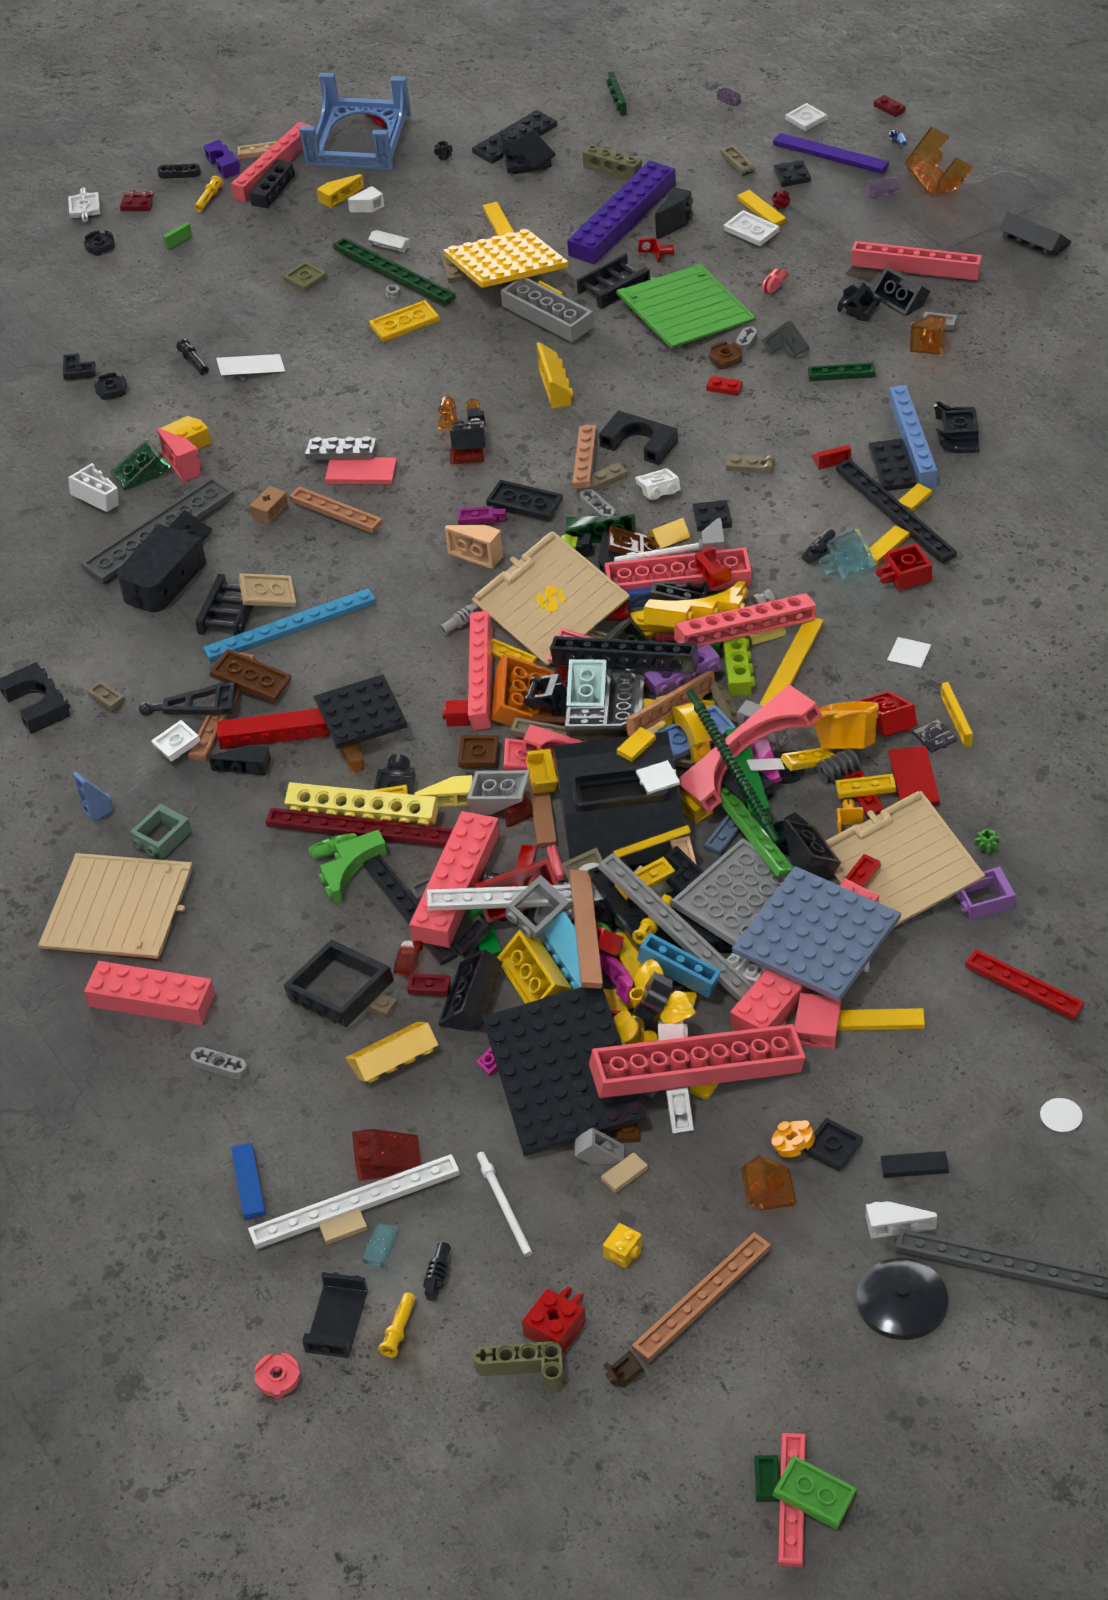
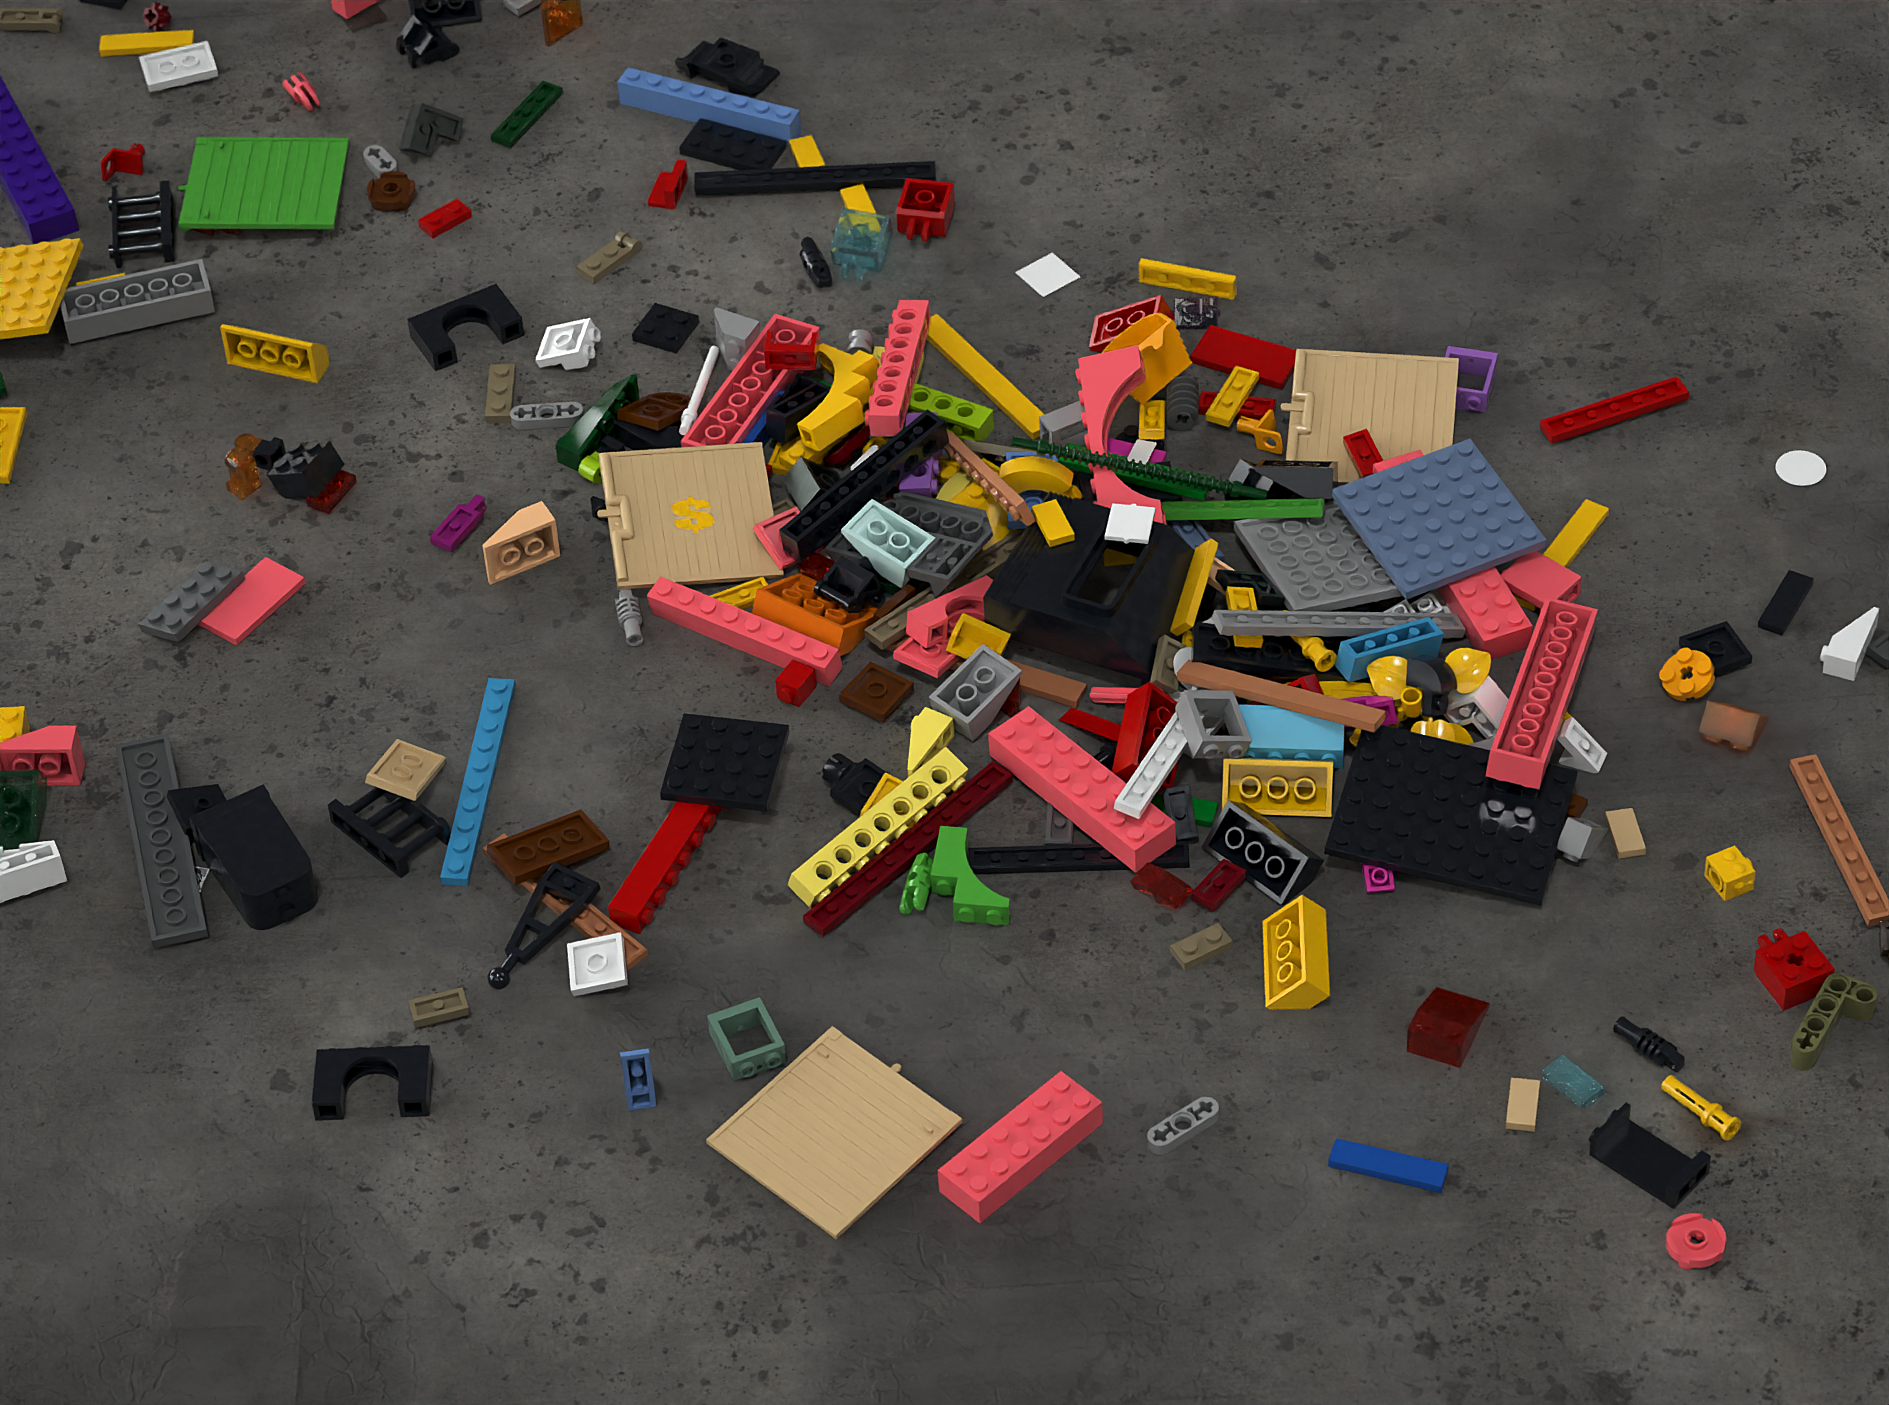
camera: 60 degrees left, 0 degrees up
black slope [209,745,271,775] -> none
white plate [248,1154,460,1250] -> none
medium nougat brick [250,486,289,525] -> none
black window [283,939,394,1028] -> none
nougat plate [289,486,383,534] -> none
clear orange leg [341,743,365,773] -> none
white bar [476,1152,532,1257] -> none
black plate [486,480,563,521] -> none
nougat plate [572,425,597,489] -> none
yellow panel [647,518,690,549] -> none
black slope [655,187,694,239] -> none
bright green gear [975,829,1000,853] -> none

